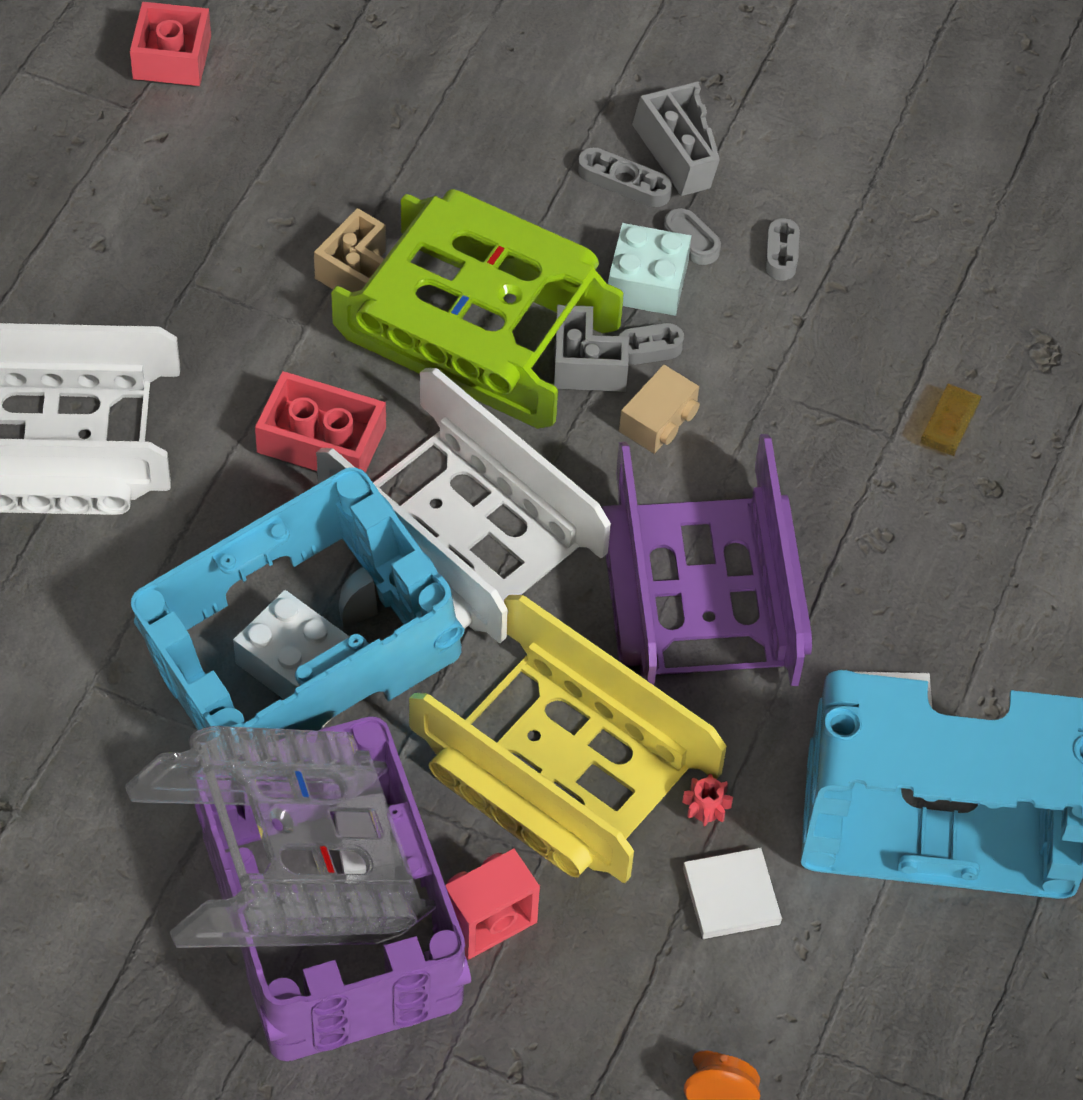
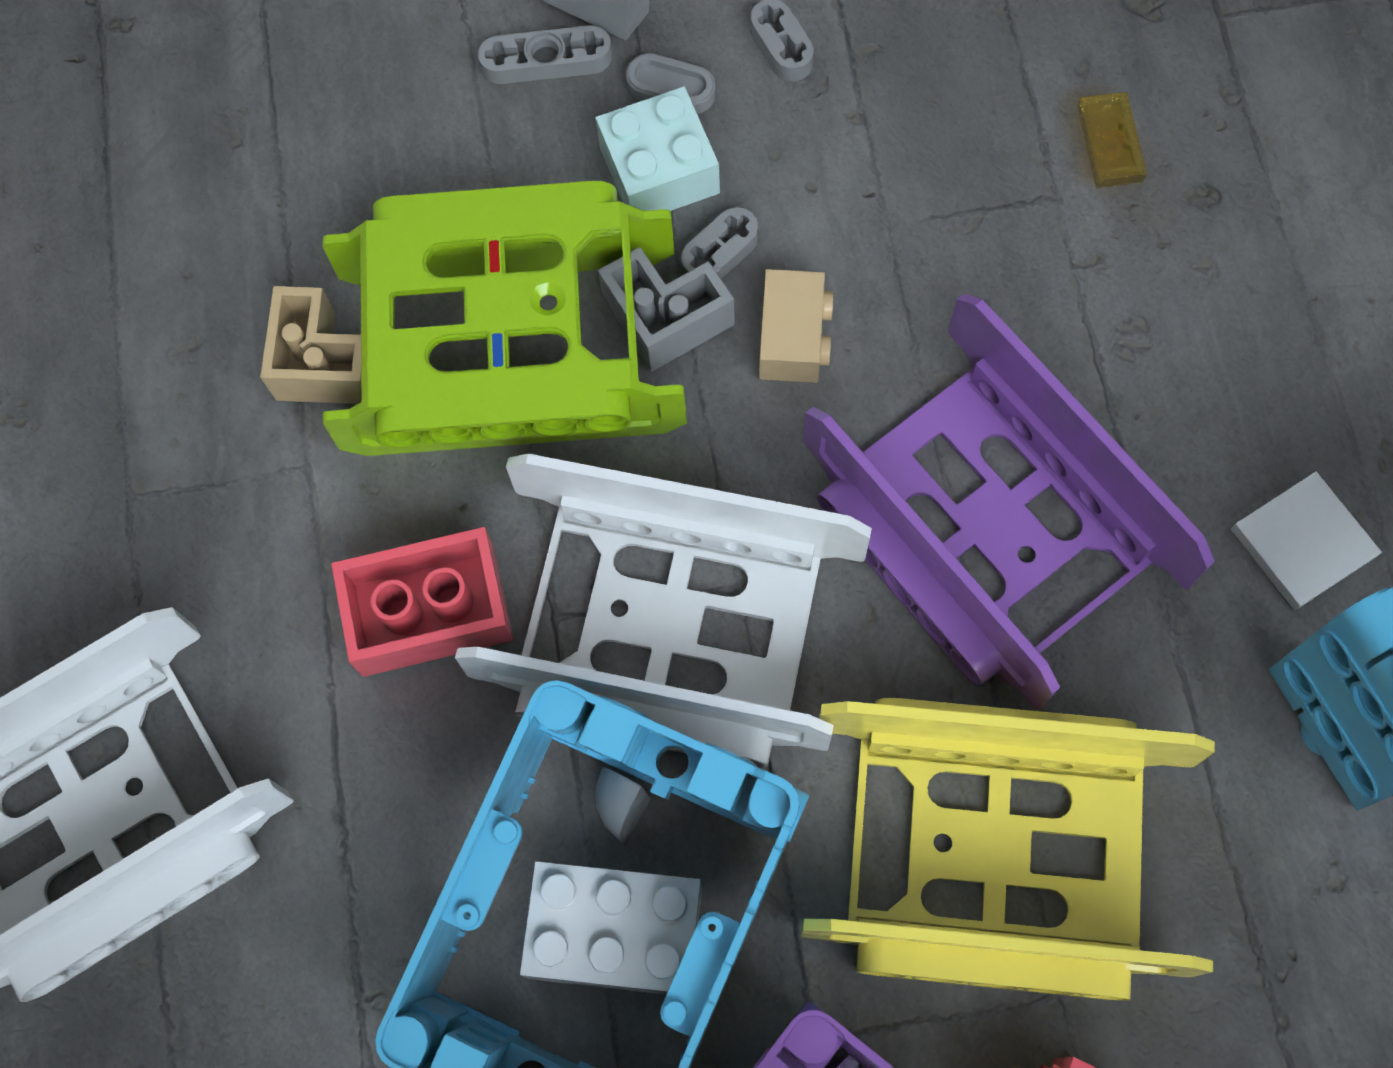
camera: 25 degrees left, 15 degrees up
coral gear [682,774,733,826] -> none
white tile [683,848,782,939] -> none

